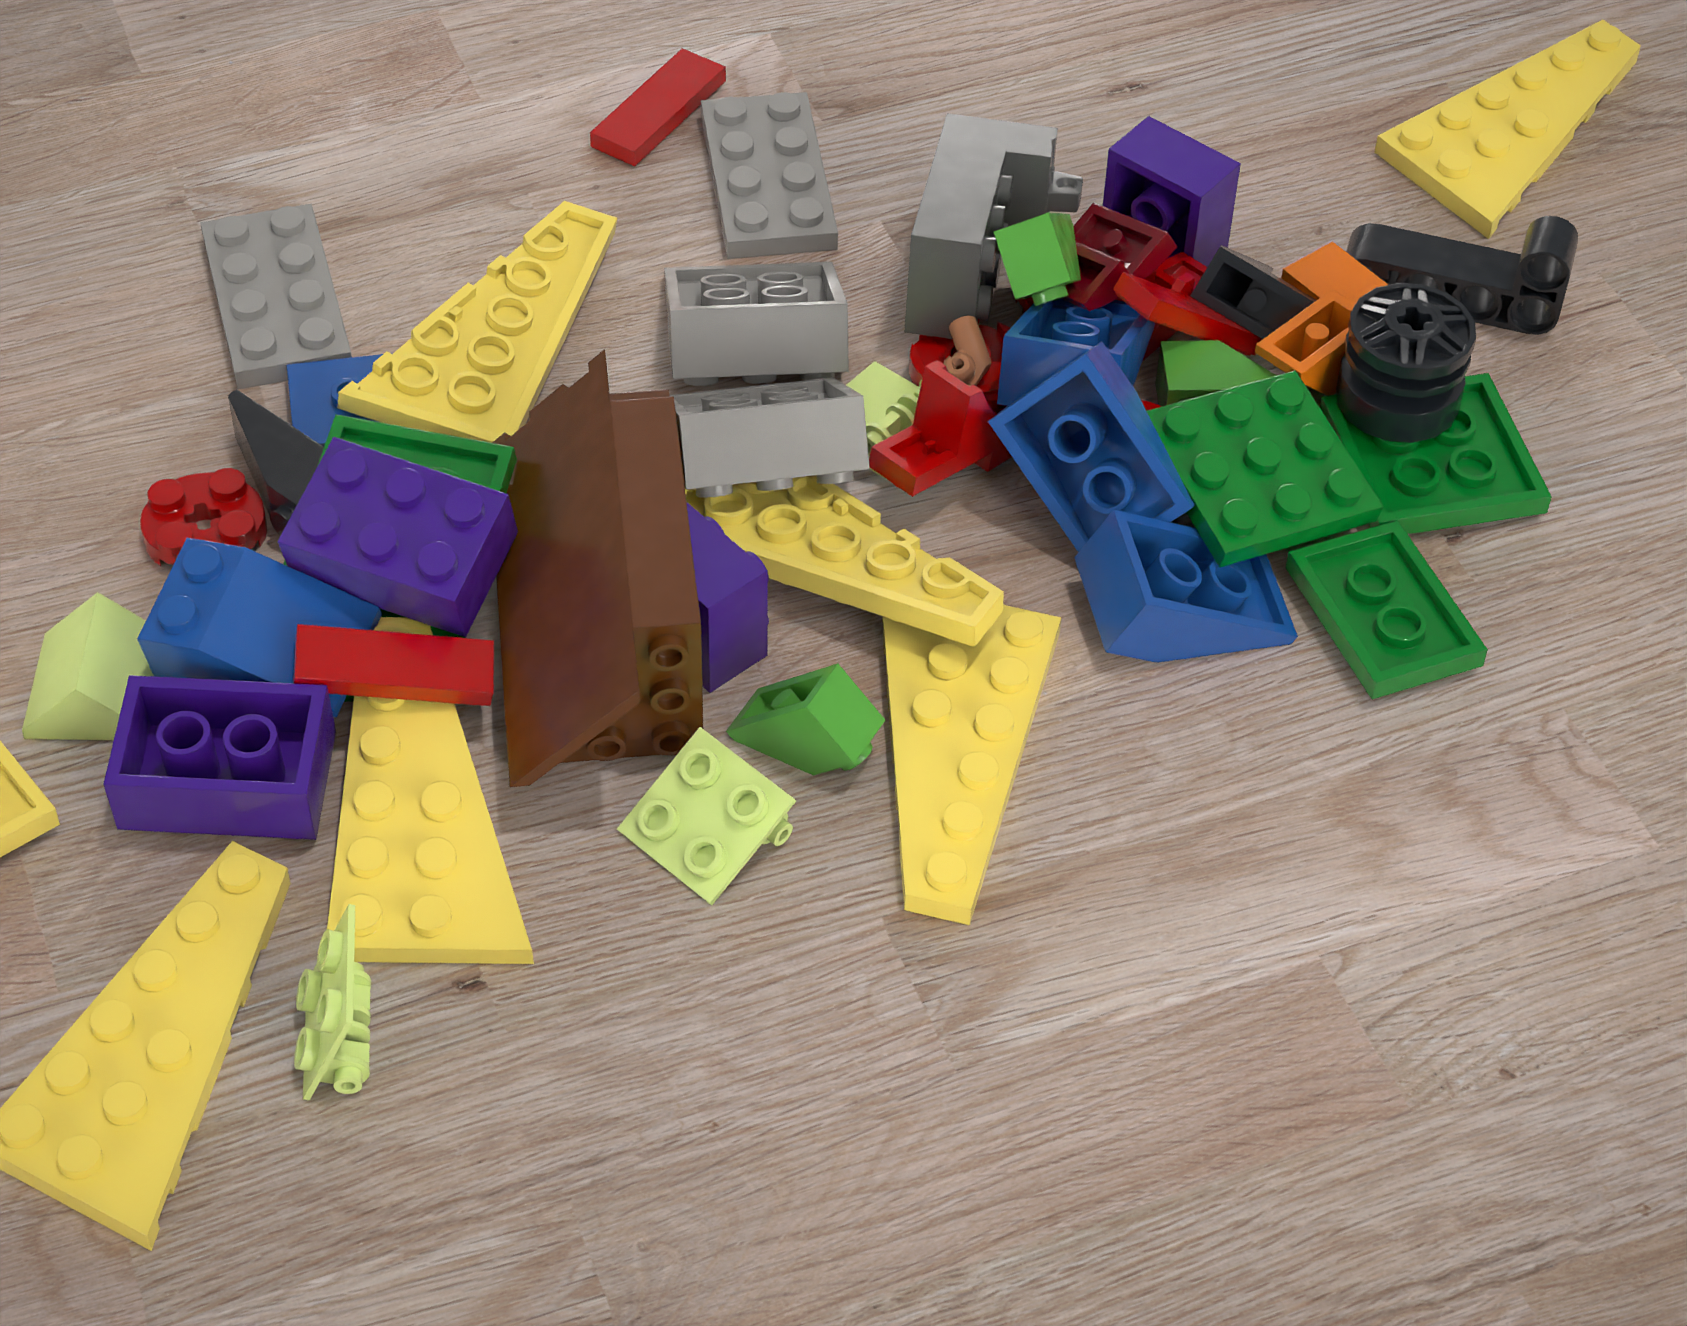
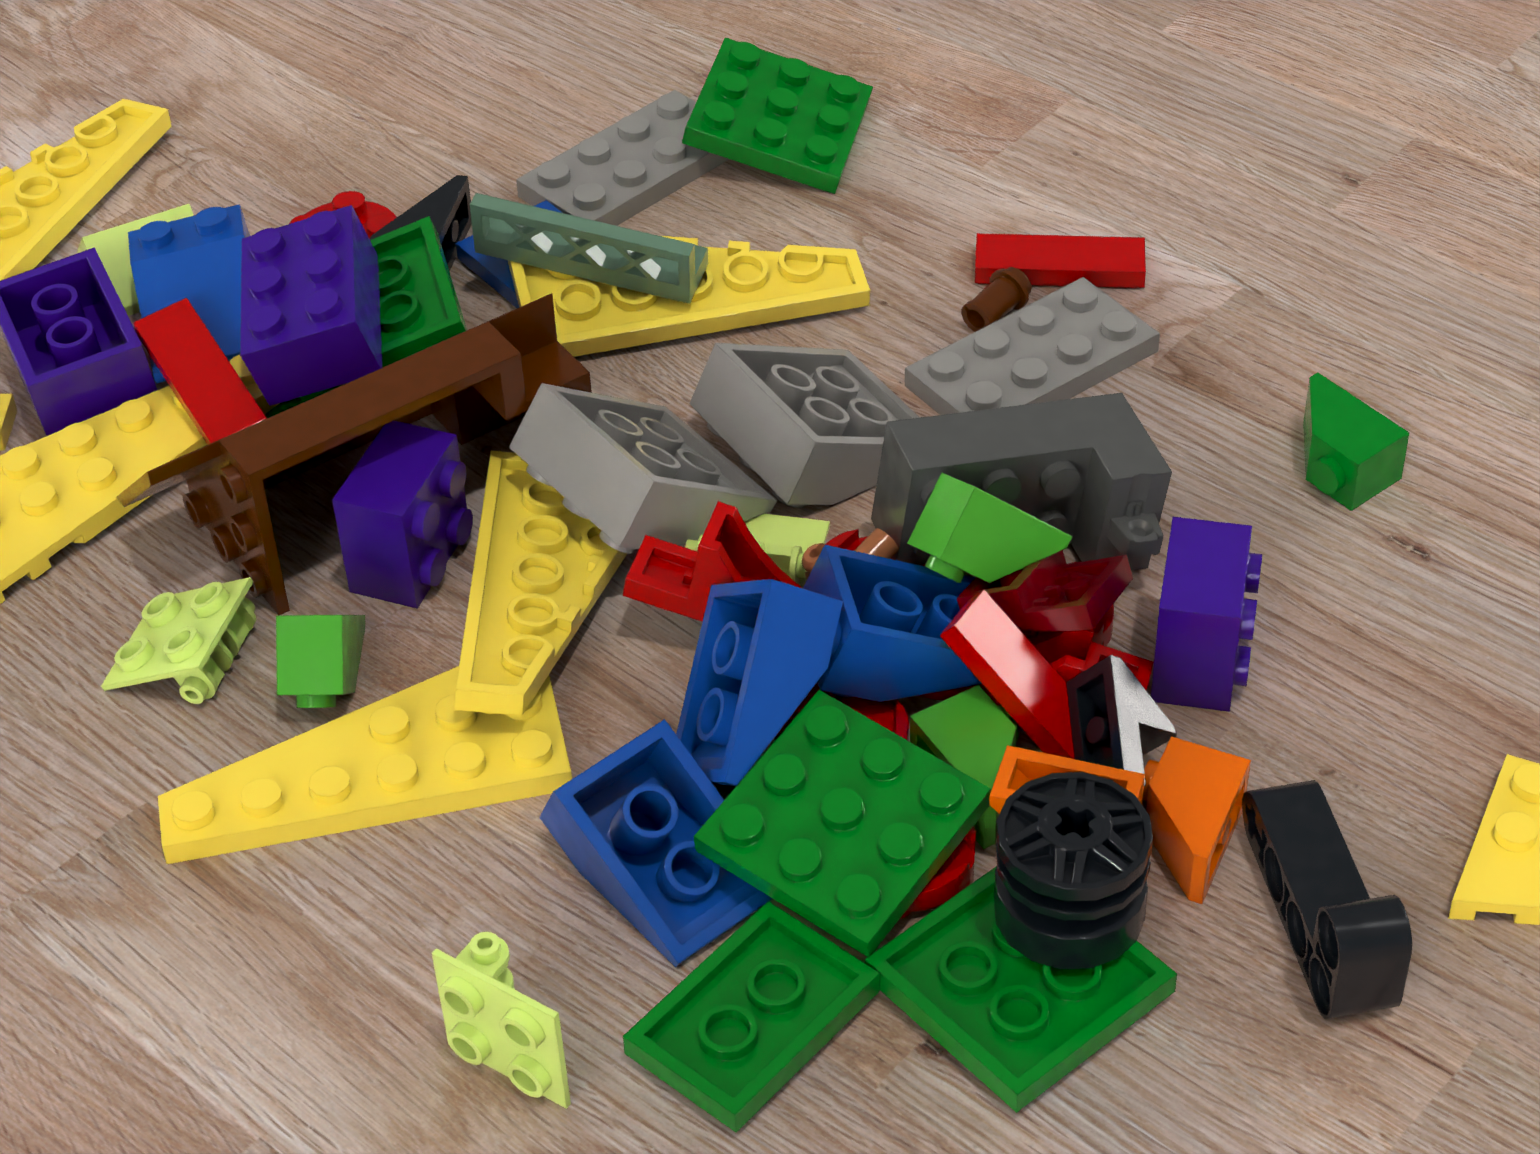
camera: 65 degrees right, 5 degrees down
none -> yellowish green hinge [432,932,571,1109]
none -> sand green fence [470,193,708,304]
none -> green plate [682,37,873,194]
none -> reddish brown pin [961,267,1032,332]
none -> green slope [1303,372,1409,511]

